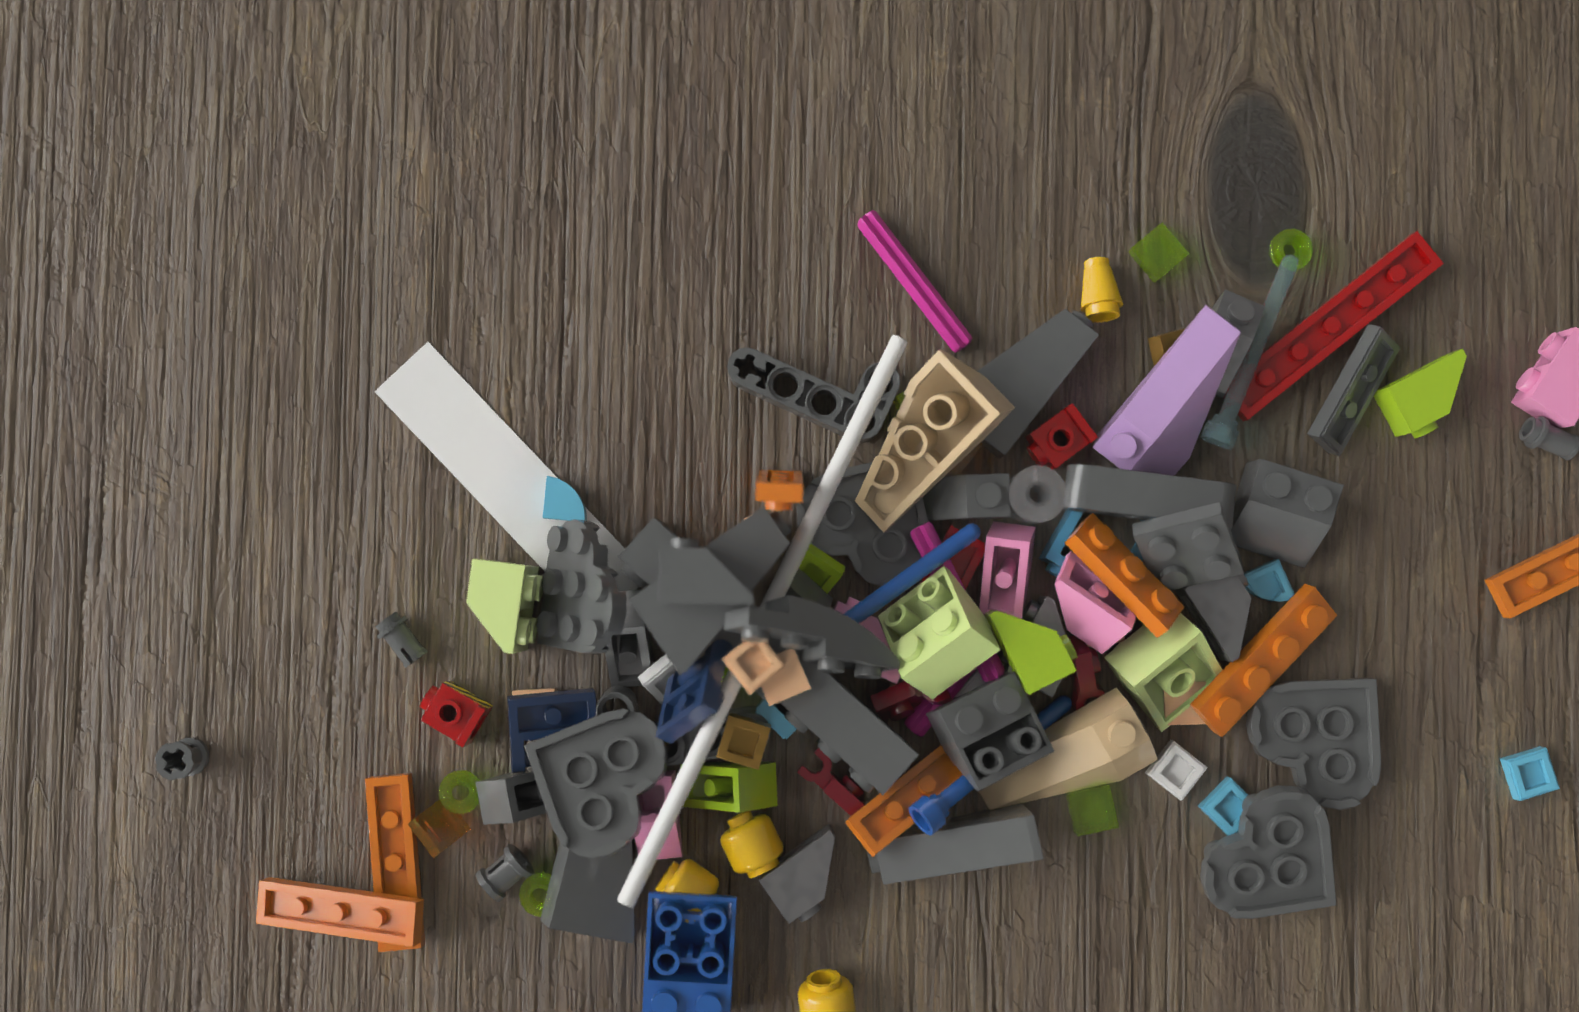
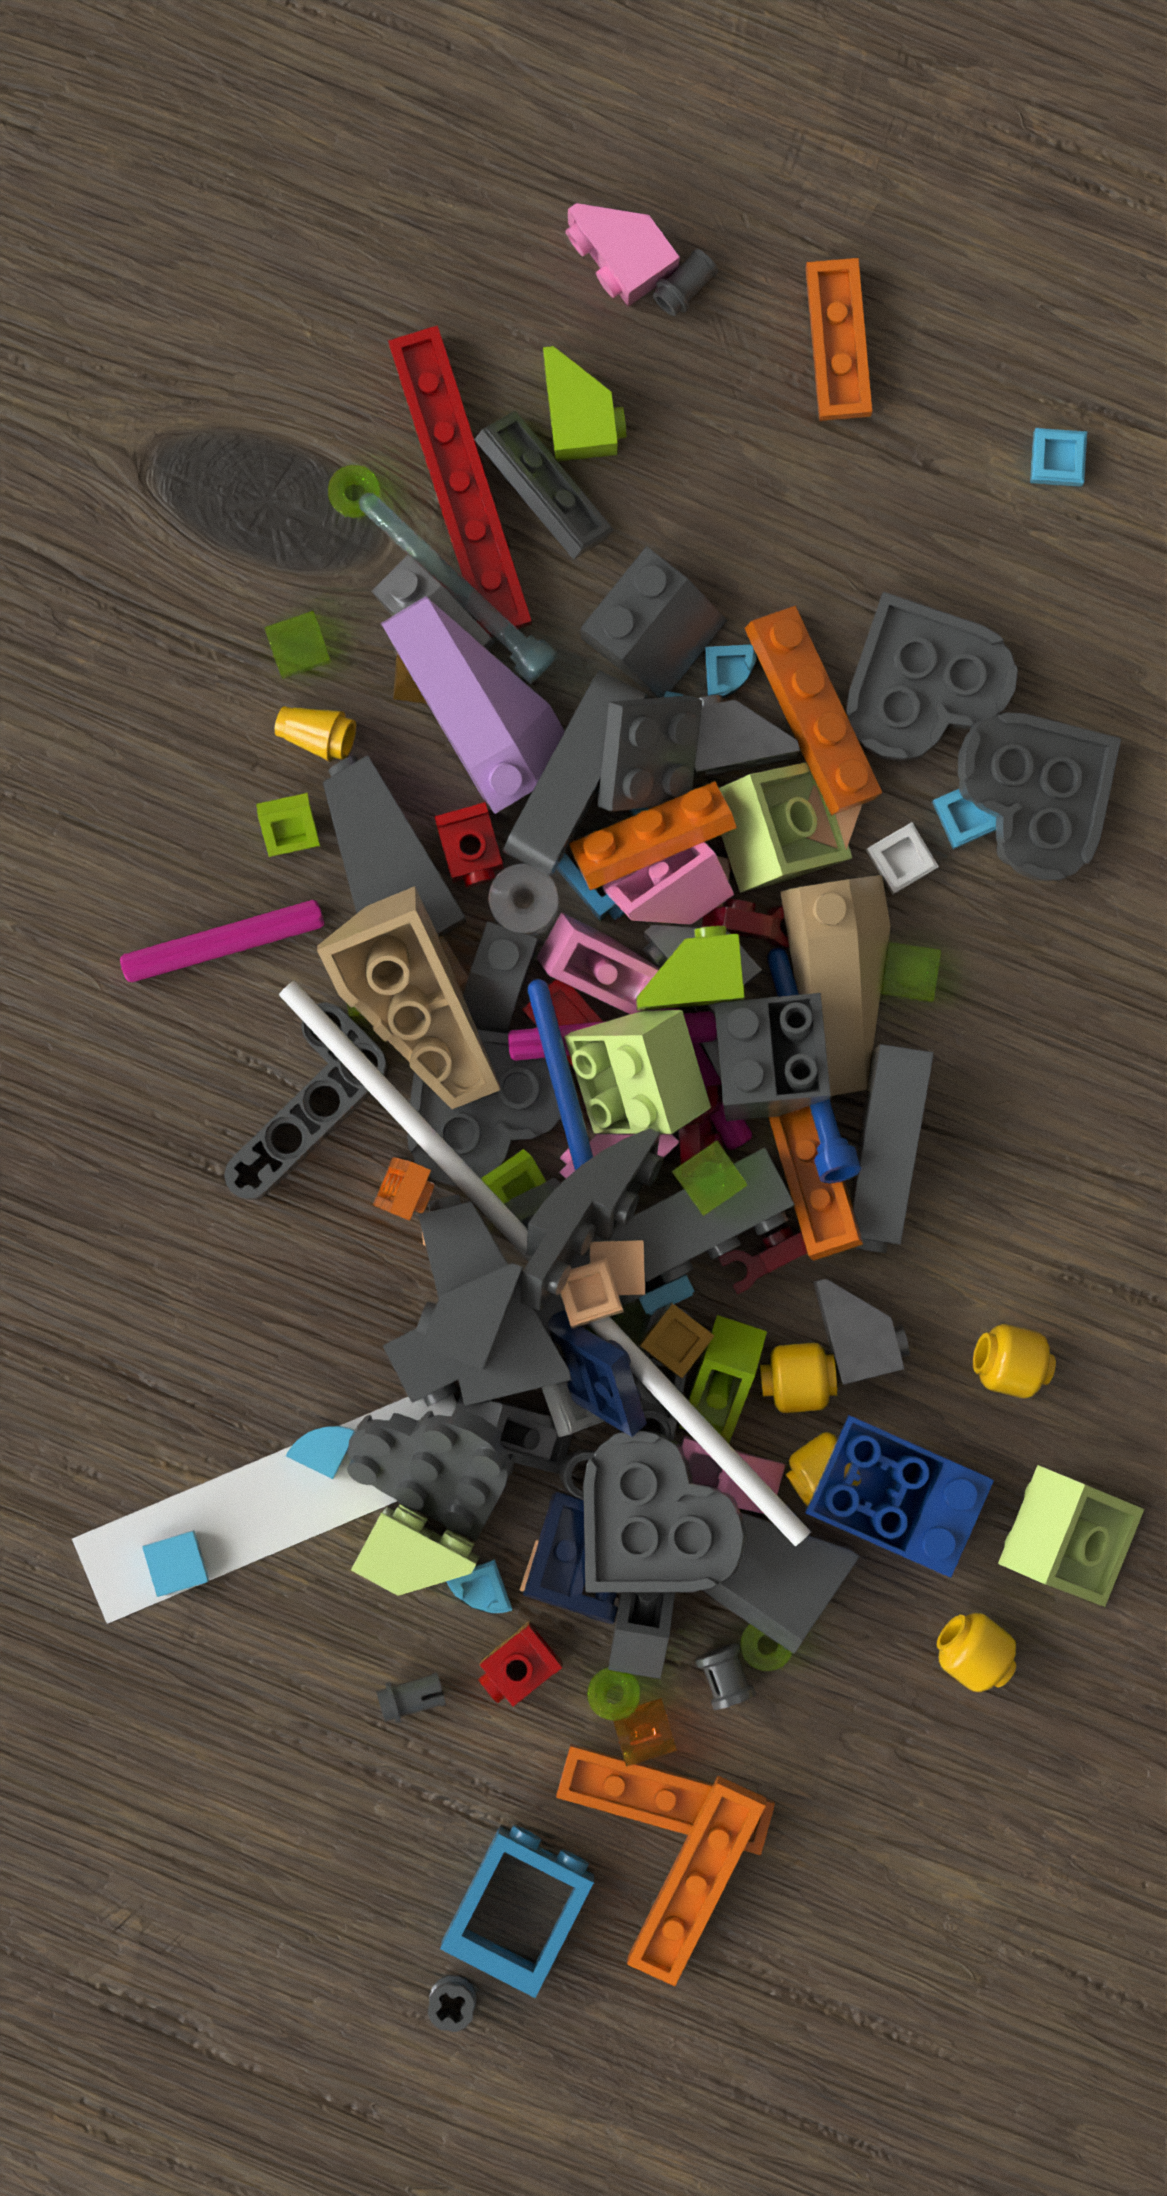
camera: 65 degrees left, 0 degrees up
none -> medium azure tile [142,1530,210,1597]
none -> lime plate [256,793,320,857]
none -> dark azure window [440,1825,594,1998]
none -> medium azure tile [446,1559,513,1613]
none -> clear neon green plate [672,1141,748,1216]

